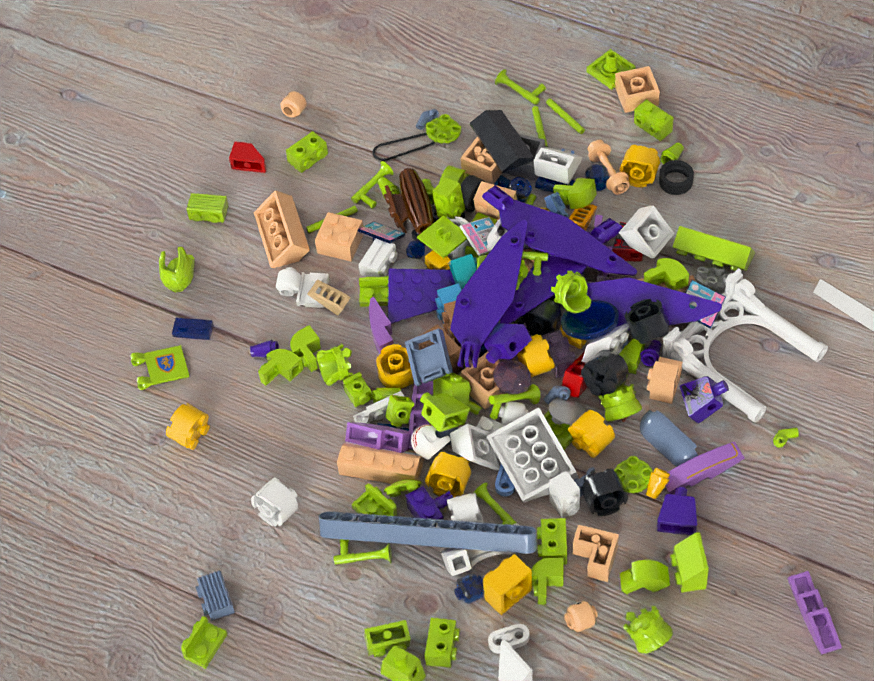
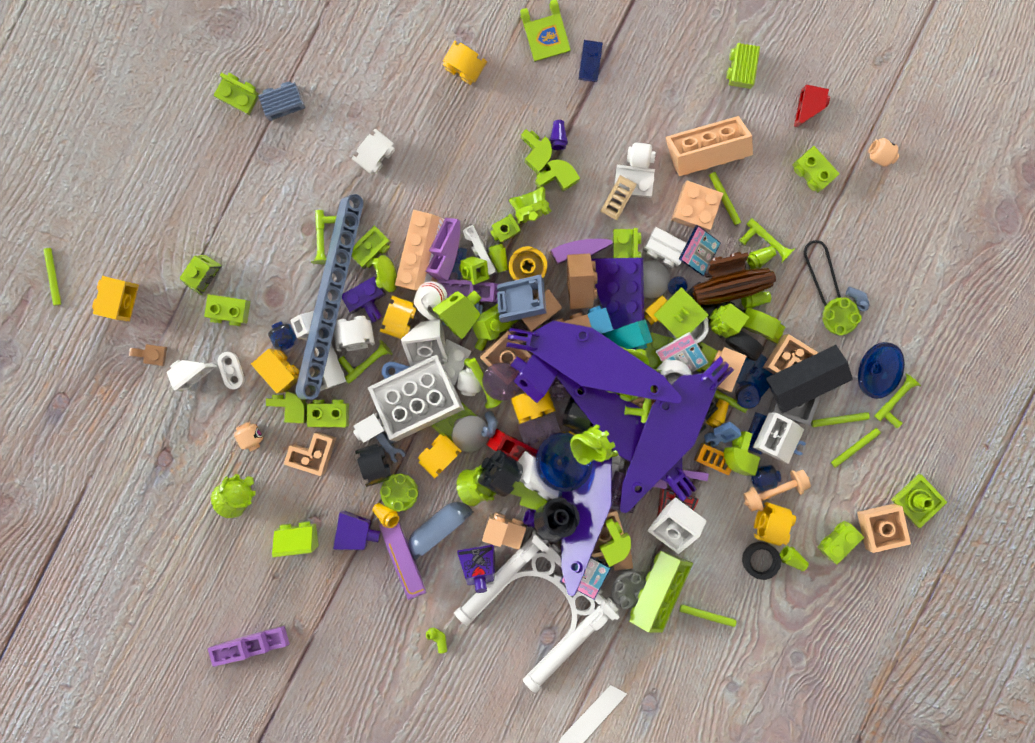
camera: 80 degrees right, 35 degrees up
lime hair [159,247,195,292] -> none
lime brick [364,620,411,657] -> none
lime brick [620,560,670,594] -> none
none -> medium nougat brick [567,253,597,309]
none -> lime piece [679,604,736,627]
none -> clear blue dish [858,342,905,399]

